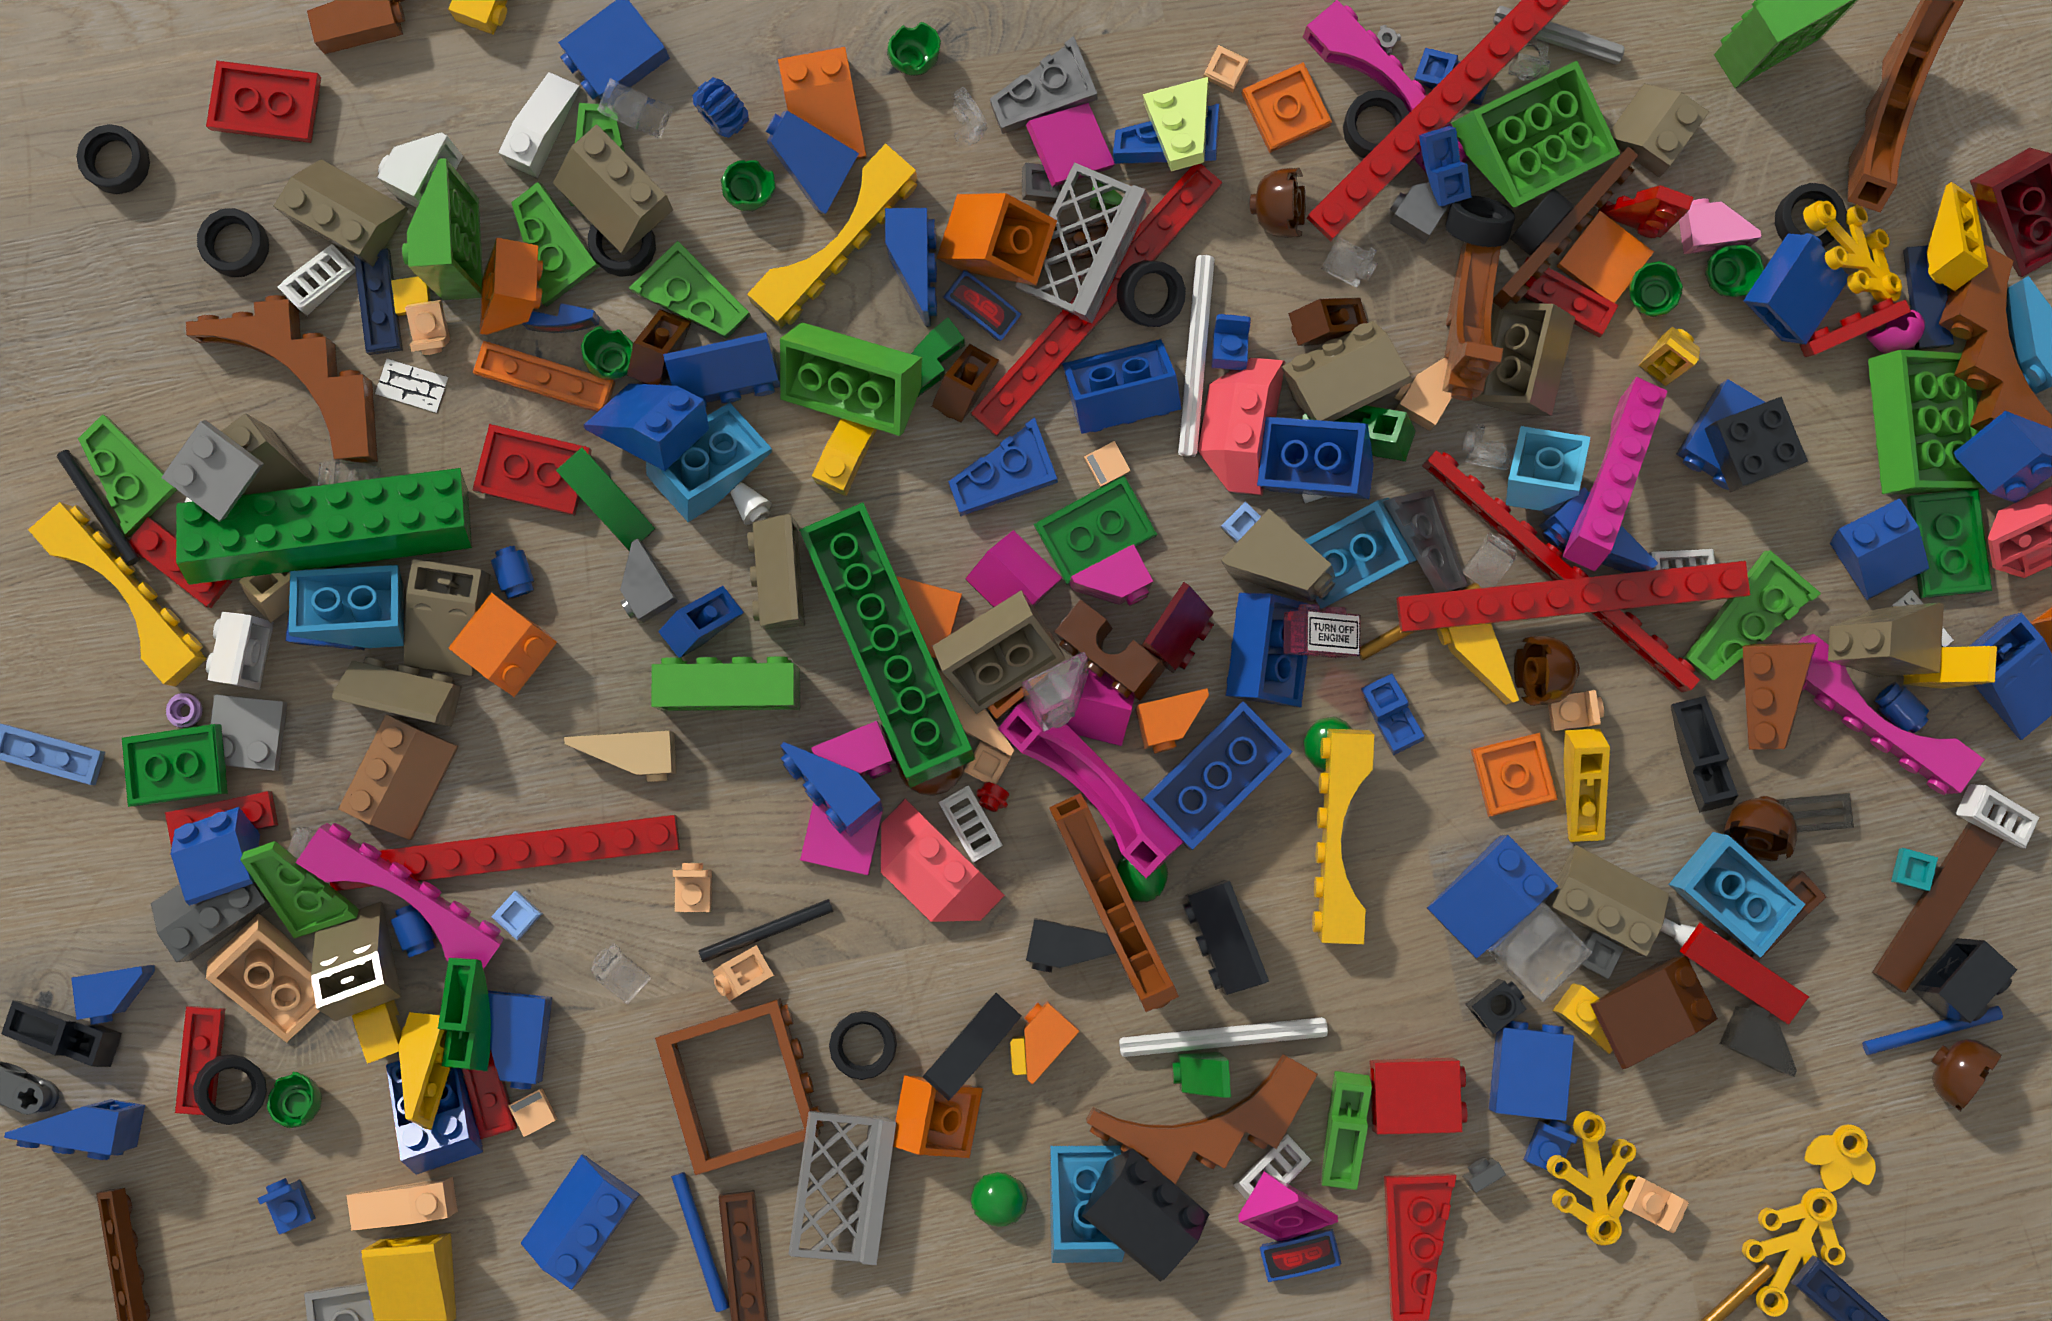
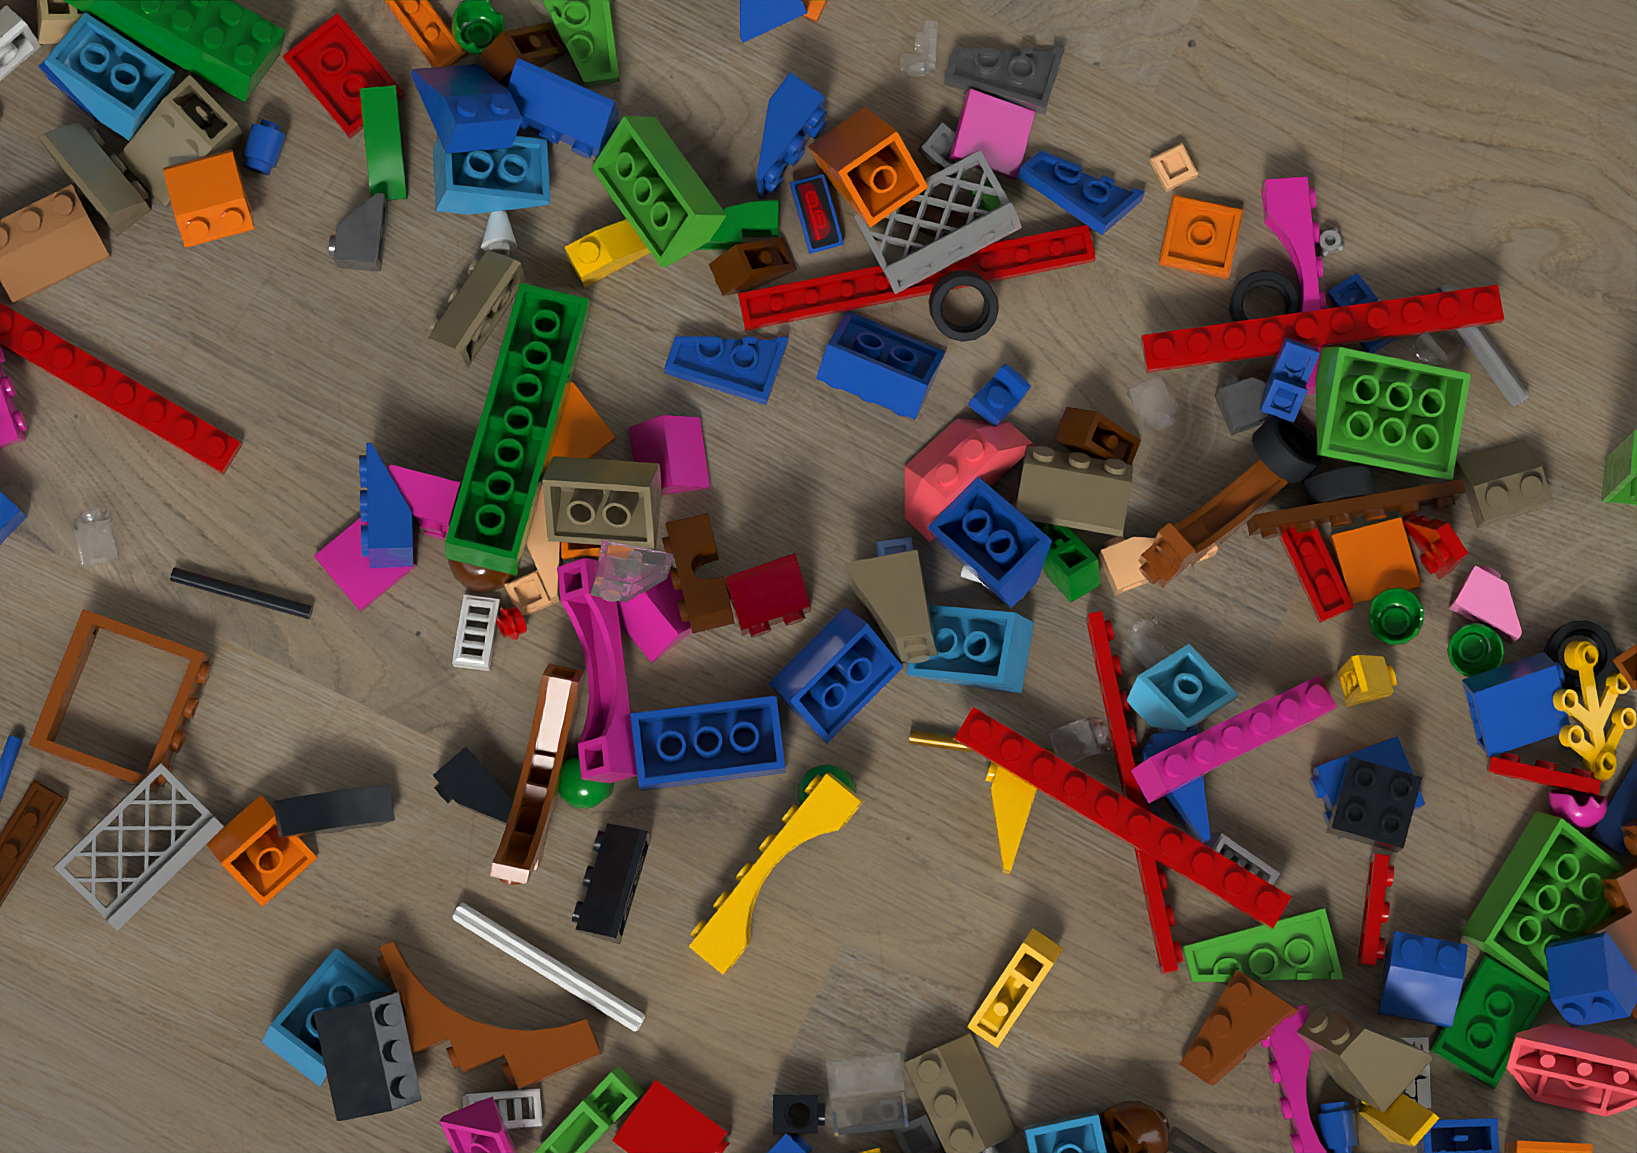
camera: 40 degrees right, 5 degrees down
light blue tile [491,890,543,940] -> none
tan slope [564,731,676,782] -> none
bright green brick [651,656,800,711] -> none
blue slope [658,586,744,658] -> none
light nougat bracket [673,863,712,912] -> none
light nougat bracket [713,945,774,1001] -> none
yellow arch [747,143,917,329] -> none
black tyre [829,1011,897,1080] -> none
coral wedge [881,799,1005,922] -> none
green hair [971,1172,1028,1227] -> none
yellow tile [1010,1036,1027,1075] -> none
orange slope [1024,1001,1079,1085] -> none
green tile [1034,475,1157,585] -> none
dark pink slope [1070,544,1153,606] -> none
light nougat tile [1084,441,1131,488] -> none
orange slope [1135,688,1209,754] -> none
yellowish green wing [1143,77,1209,171] -> none
green slope [1172,1052,1231,1098] -> none
white axle [1178,255,1215,457] -> none
reddish brown cylinder [1250,168,1306,238] -> none
brick [1284,604,1360,658] -> none
blue slope [1361,674,1425,755] -> none
flat silver wing [1383,489,1468,593] -> none
blue slope [1427,835,1558,958] -> none
orange tile [1471,733,1558,817] -> none
dark tan slope [1472,303,1575,416] -> none
reddish brown cylinder [1514,636,1580,706] -> none
light nougat bracket [1548,690,1604,731] -> none
black slope [1671,696,1738,813] -> none
none -> red plate [1356,853,1394,968]

